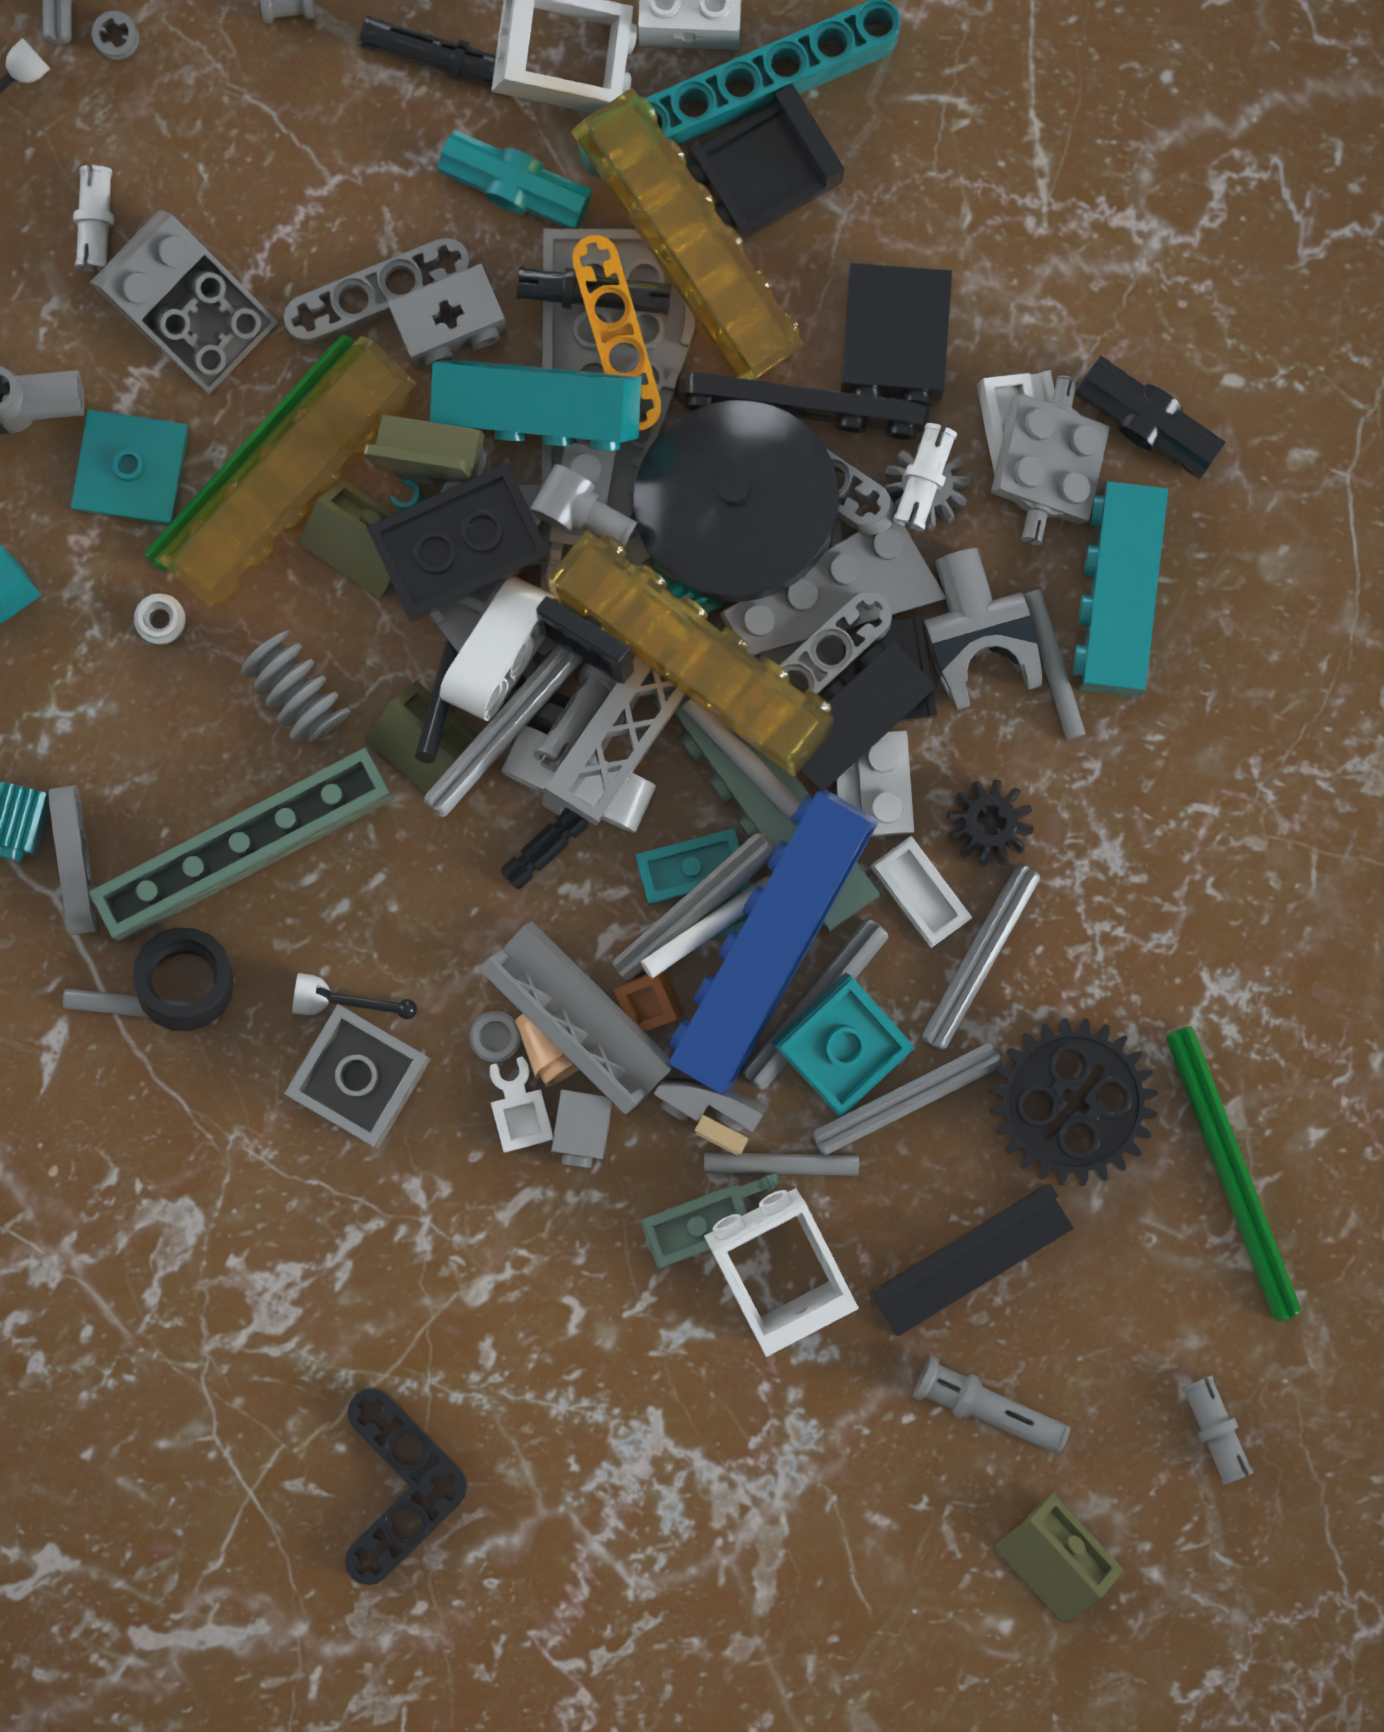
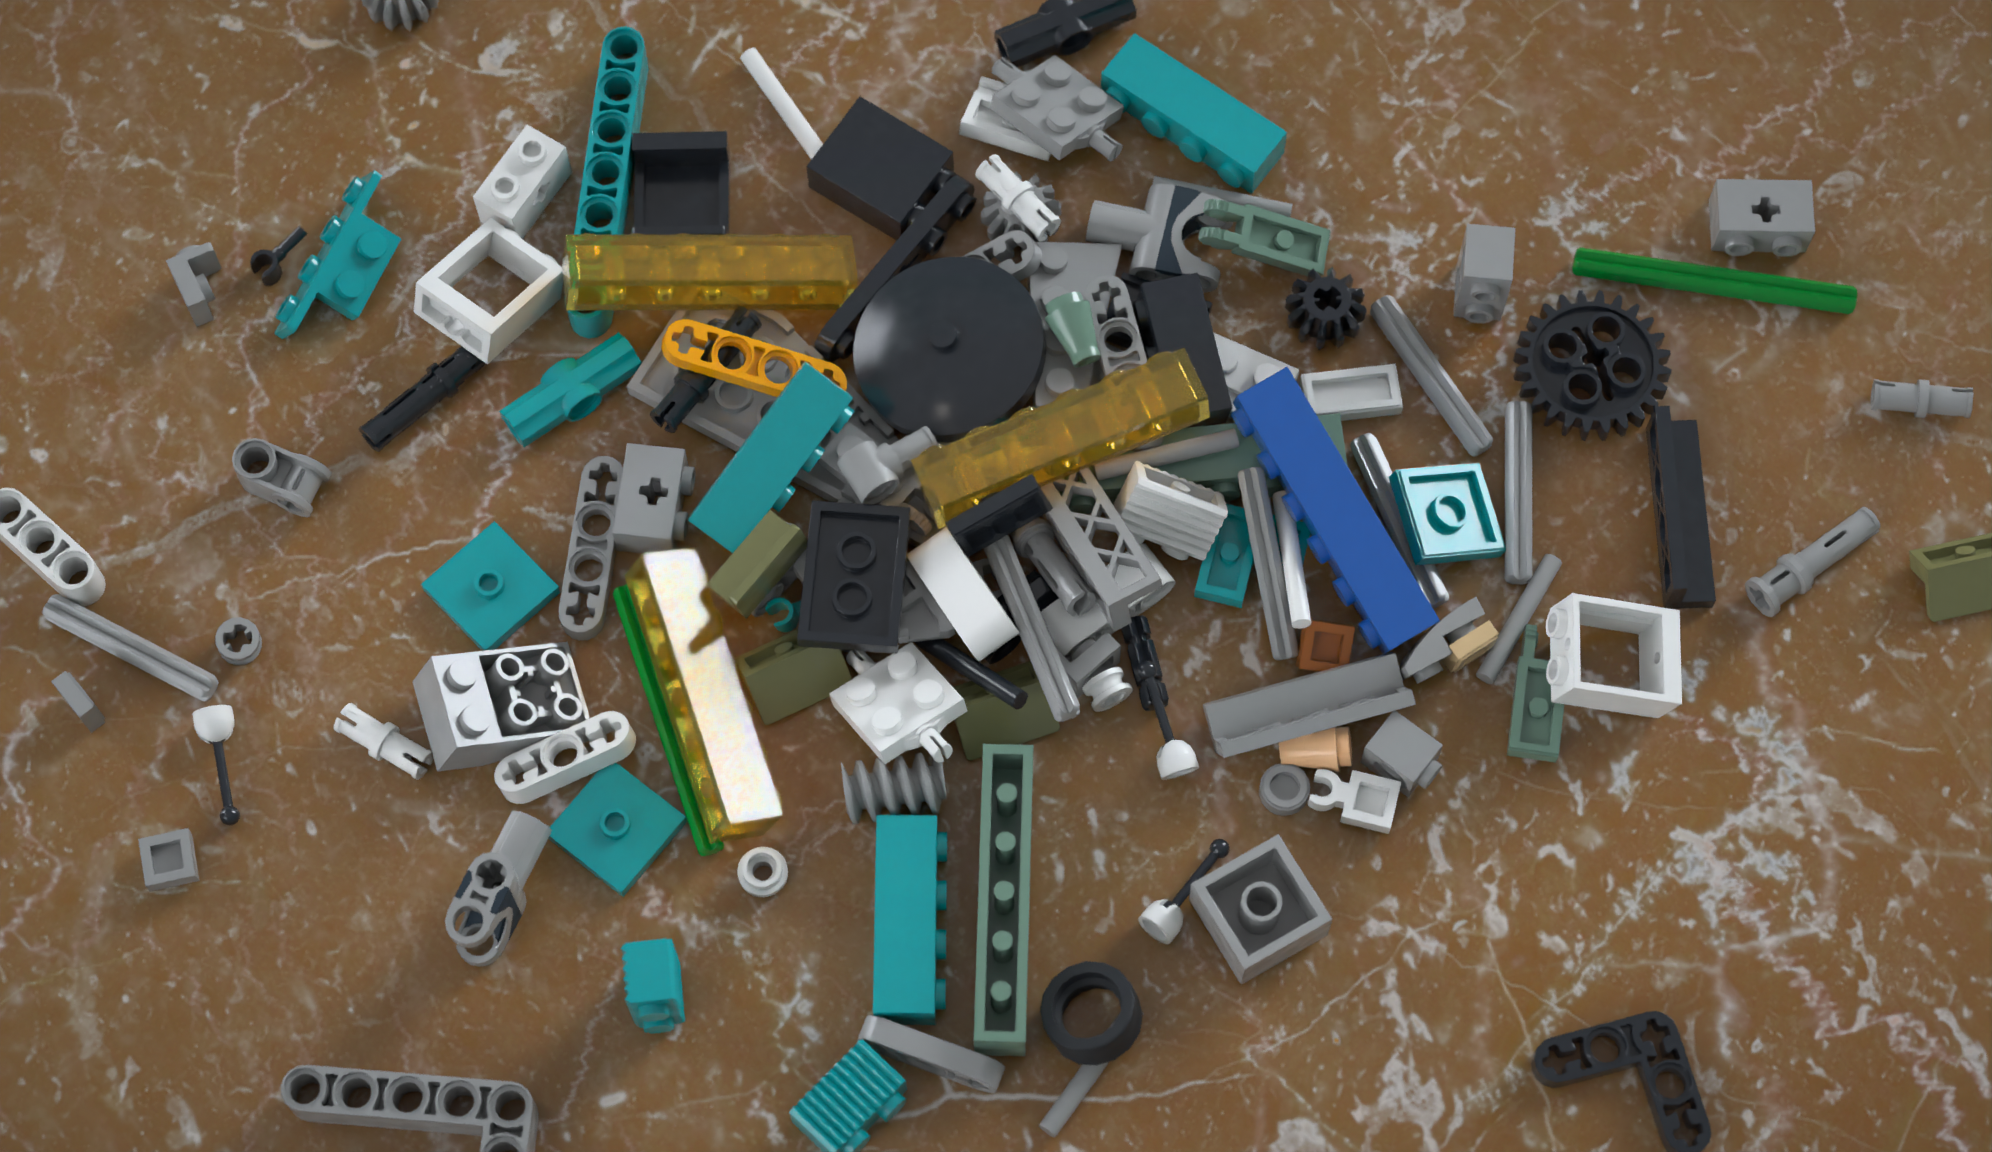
camera: 60 degrees left, 15 degrees down
none -> teal plate [421,521,561,651]
none -> white beam [494,711,636,804]
none -> white bar [740,48,823,159]
none -> white plate [829,642,967,764]
none -> teal brick [873,815,948,1025]
none -> sand green cone [1045,292,1101,368]
none -> light grey bracket [1056,632,1121,699]
none -> white bush [1082,667,1133,712]
none -> white brick [1113,461,1228,561]
none -> hinge [1137,660,1200,780]
none -> sand green hinge [1198,199,1330,276]
none -> light grey brick [1453,224,1516,323]
none -> light grey brick [1708,179,1815,257]

